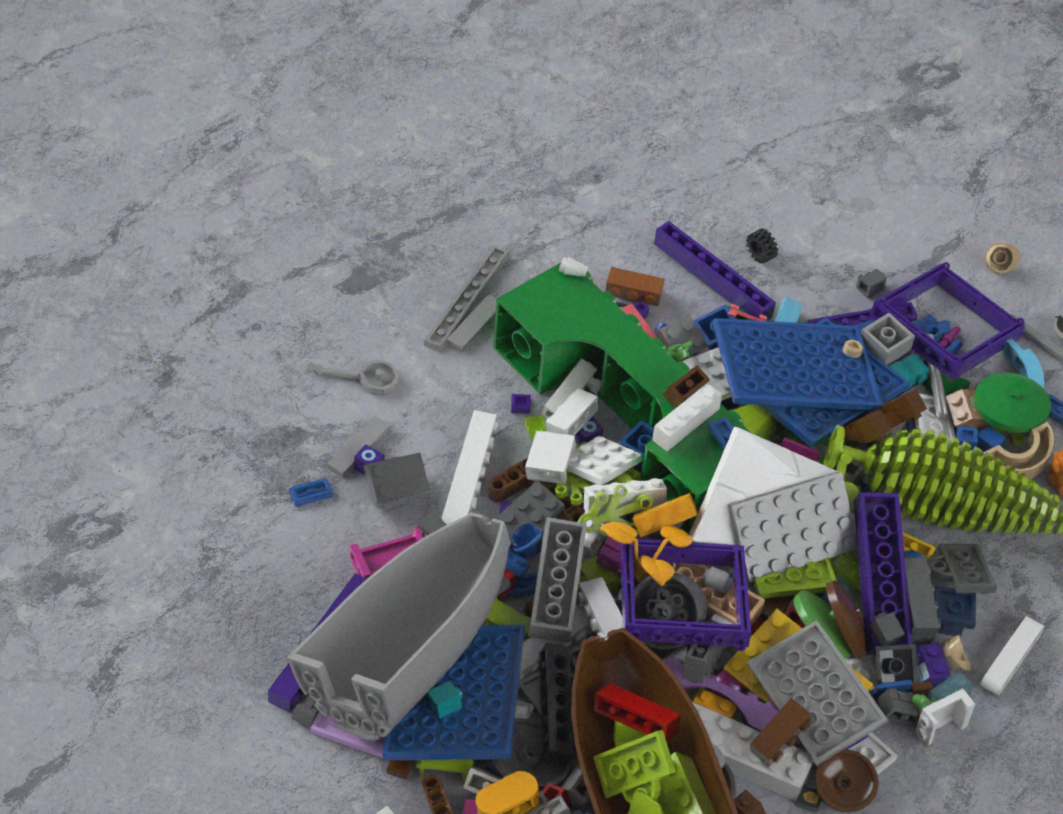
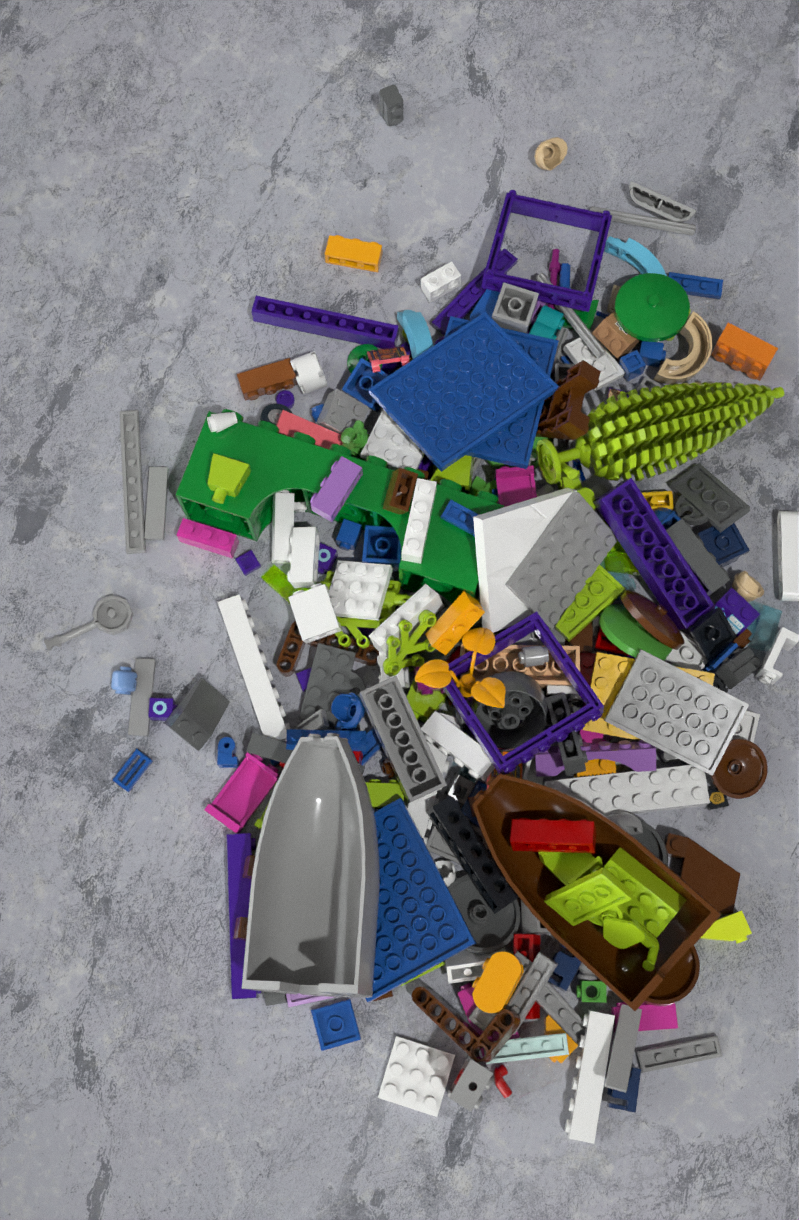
camera: 25 degrees left, 25 degrees up
teal brick [427,680,463,719] -> none
black tyre [746,228,778,264] -> none
reddish brown brick [750,698,811,767] -> none
tan tile [843,340,863,358] -> none
dark grey brick [856,269,887,298] -> none
dark grey brick [870,612,905,646] -> none
bright green arm [912,694,937,712] -> none
blue plate [914,314,950,342] -> none
none -> medium blue head [111,666,138,695]
none -> dark pink brick [177,518,239,559]
none -> lime torso [208,453,251,504]
none -> blue leg [217,737,239,768]
none -> white brick [290,351,328,394]
none -> medium lavender brick [310,456,363,522]
none -> blue tile [311,999,361,1051]
none -> light orange brick [325,235,383,273]
none -> blue brick [336,519,362,551]
none -> dark grey brick [379,85,404,126]
none -> white brick [421,262,461,302]

